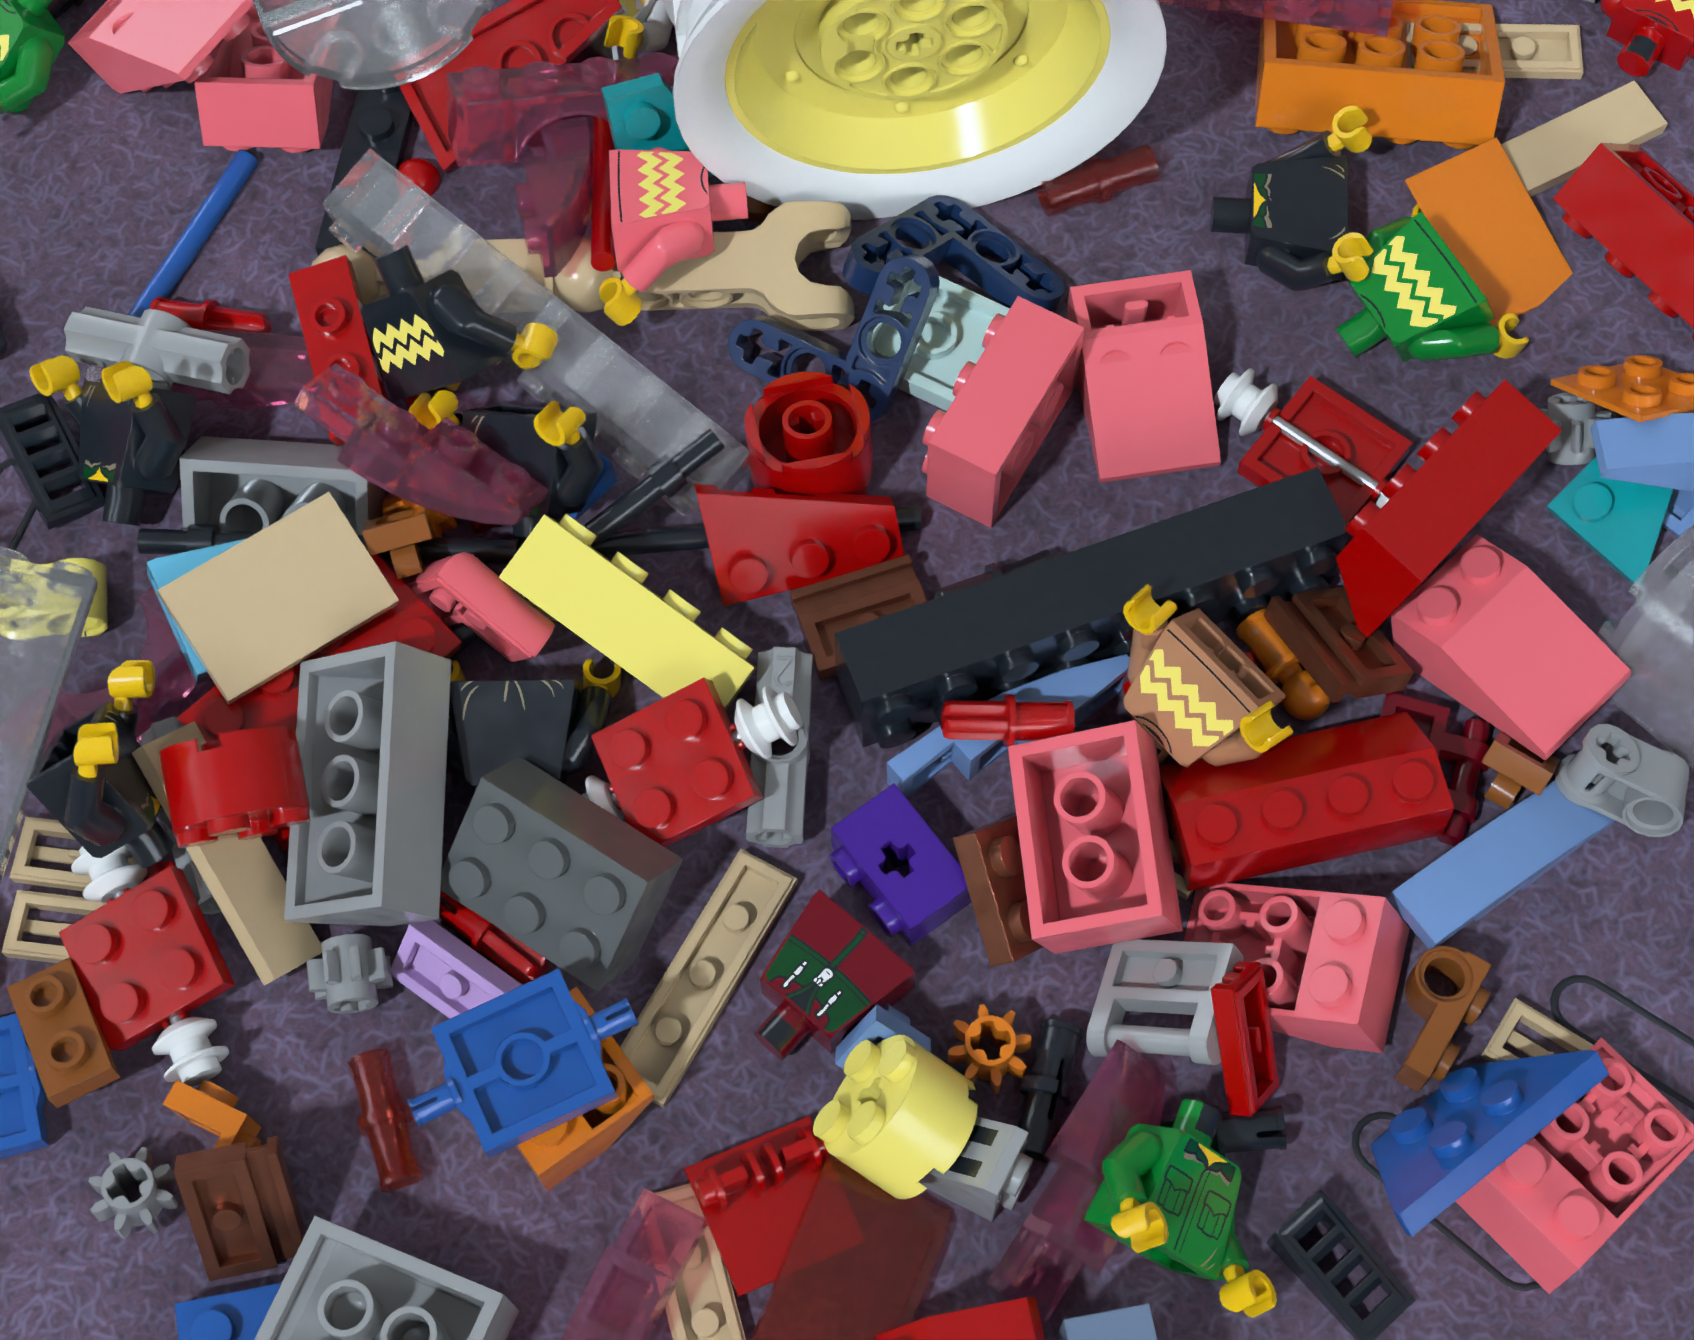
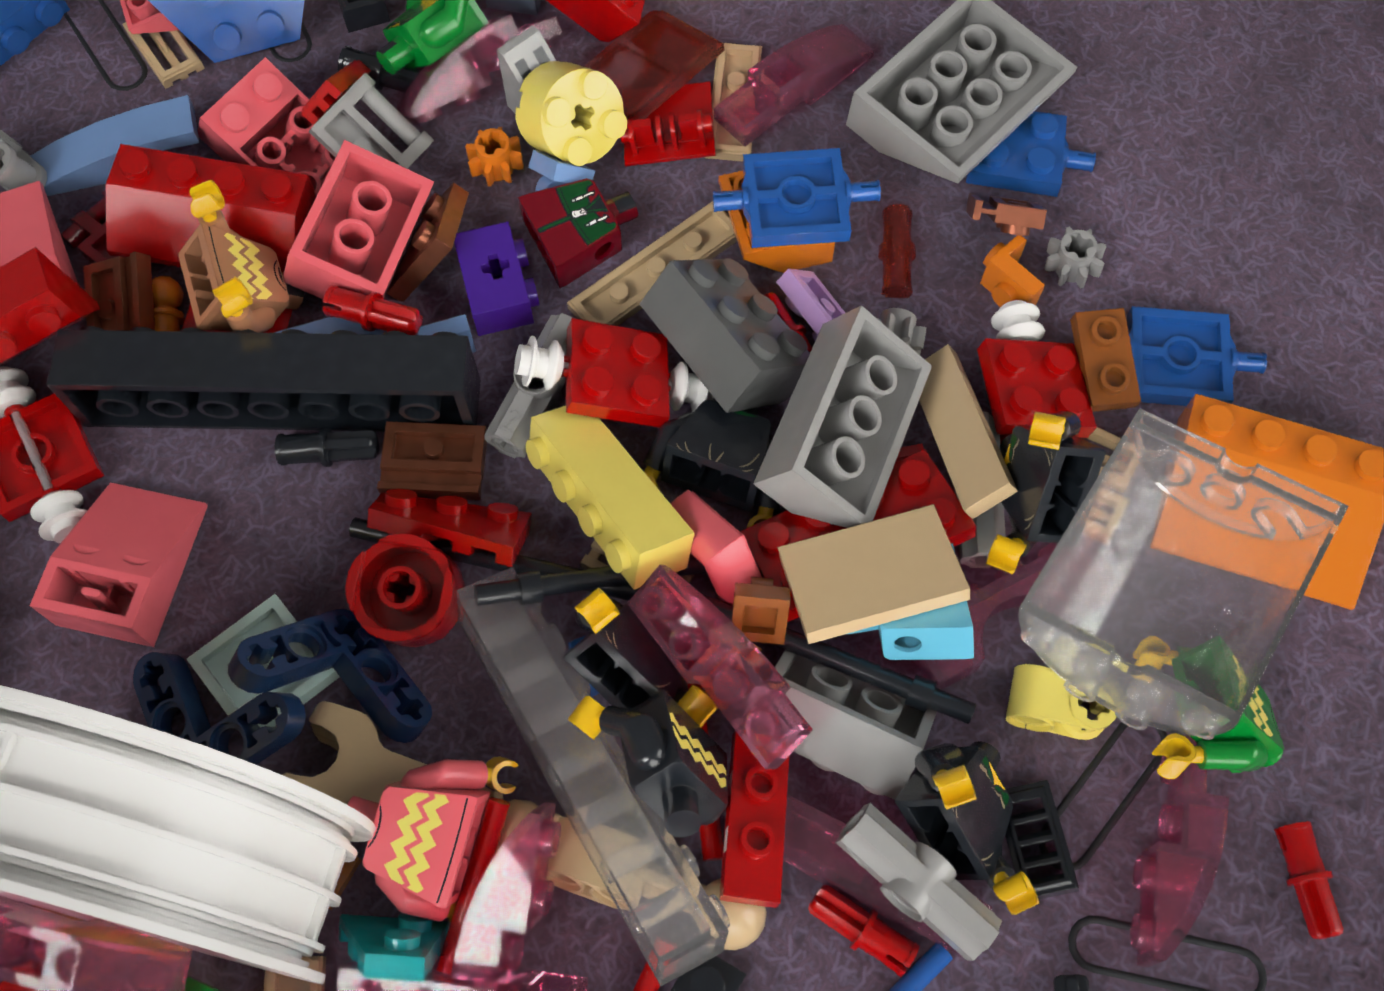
camera: 160 degrees left, 0 degrees up
red brick [159,726,311,848] -> none
coral brick [922,296,1085,528] -> none
black pin [1017,1019,1084,1163] -> none
dark orange plate [1394,946,1492,1092] -> none
dark orange tile [1481,731,1561,810] -> none

